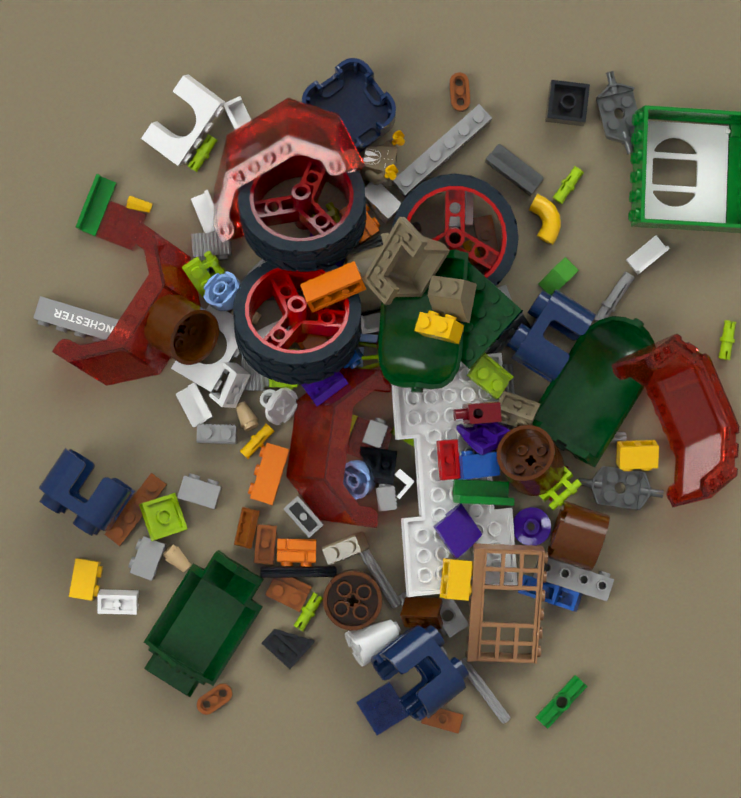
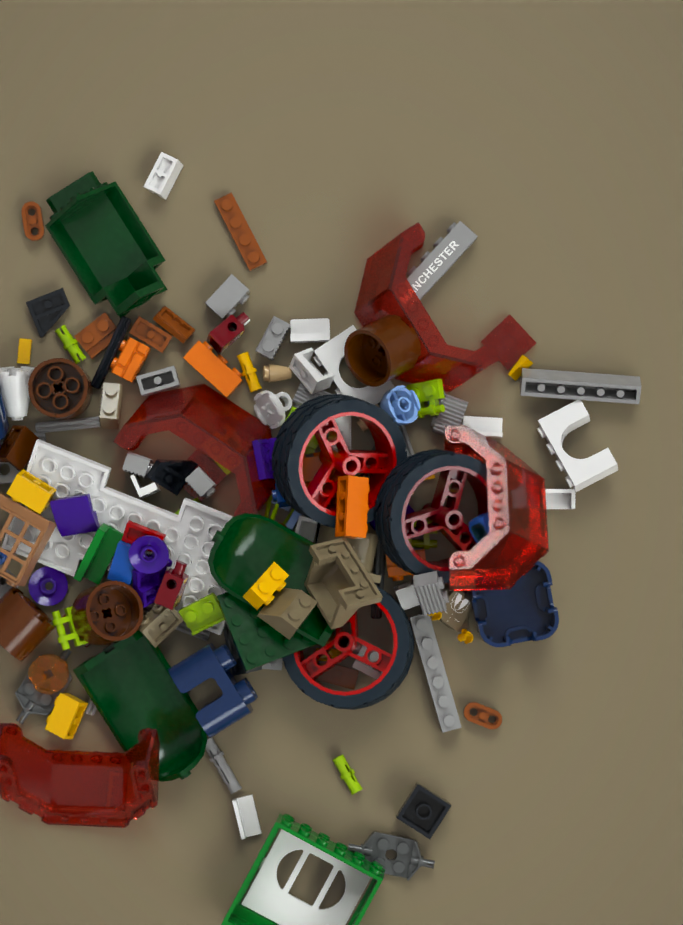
camera: 120 degrees right, 0 degrees up
dark blue piece [39,448,136,536] -> none
yellow brick [69,558,103,601] -> none
green panel [76,174,117,237] -> none
light grey brick [128,536,167,581] -> none
lime plate [139,493,188,541] -> none
tan cone [162,544,191,572] -> none
lime pin [187,134,218,173] -> none
light blue cylinder [337,460,376,500] -> none
dark grey panel [485,144,544,196] -> none
yellow cylinder [529,193,561,245] -> none
bright green slope [538,257,579,295] -> none
lime pin [718,320,737,360] -> none
none -> yellow piece [17,338,32,364]
none -> clear orange plate [28,654,69,694]
none -> dark purple dish [128,535,169,574]
none -> dark red torso [206,312,250,354]
none -> light grey brick [413,571,449,616]
none -> rock [468,512,496,549]
none -> light grey brick [520,368,641,404]

